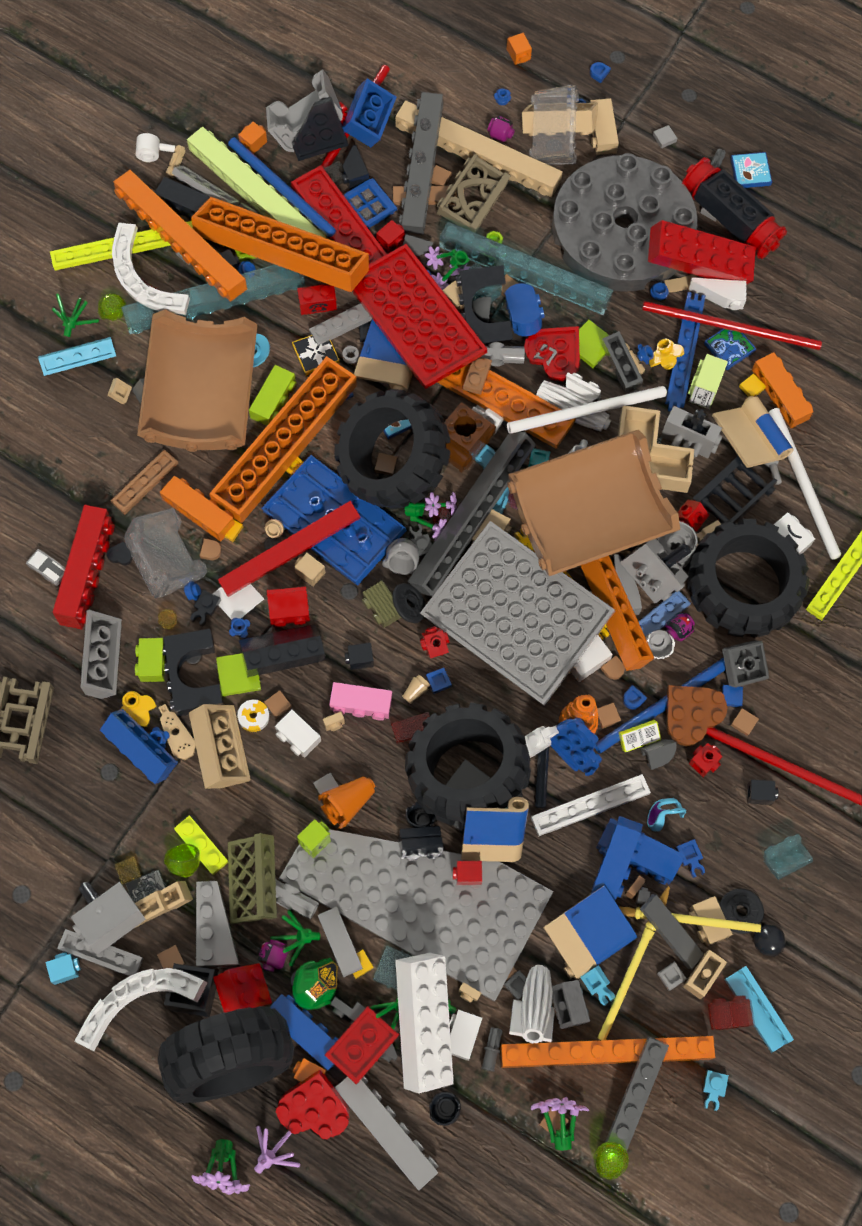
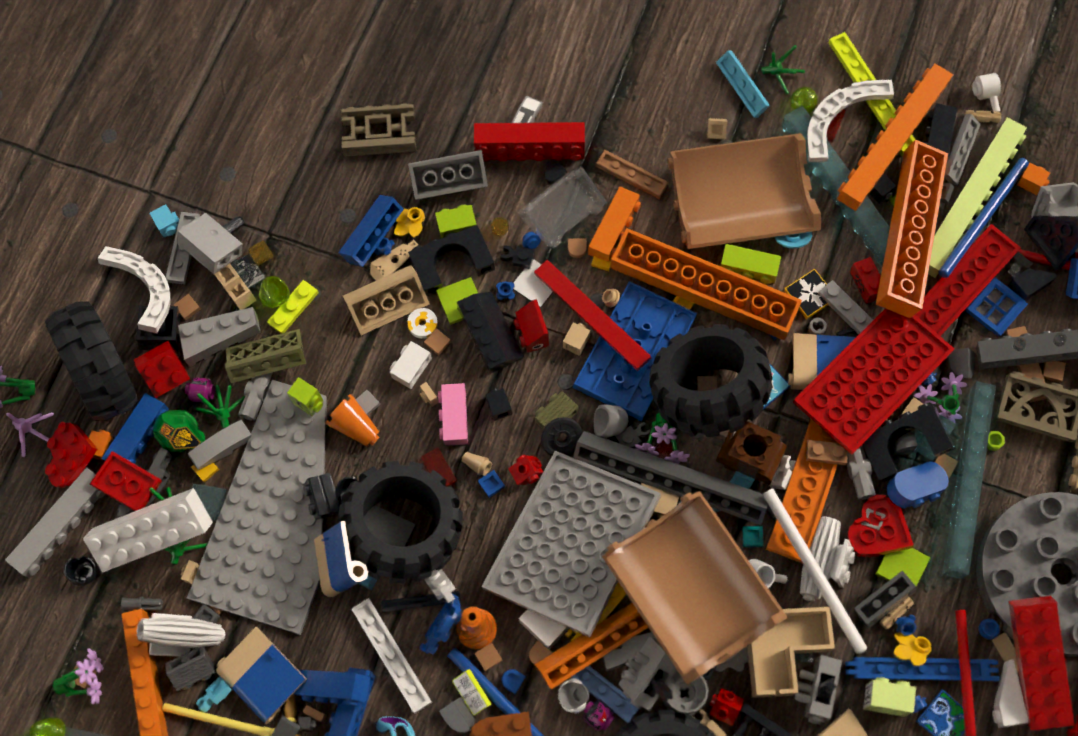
camera: 85 degrees right, 0 degrees up
blue plate [238,261,256,280] -> none
red brick [376,220,405,253] -> none
white brick [450,1010,482,1061] -> none
red brick [453,861,482,885] -> none

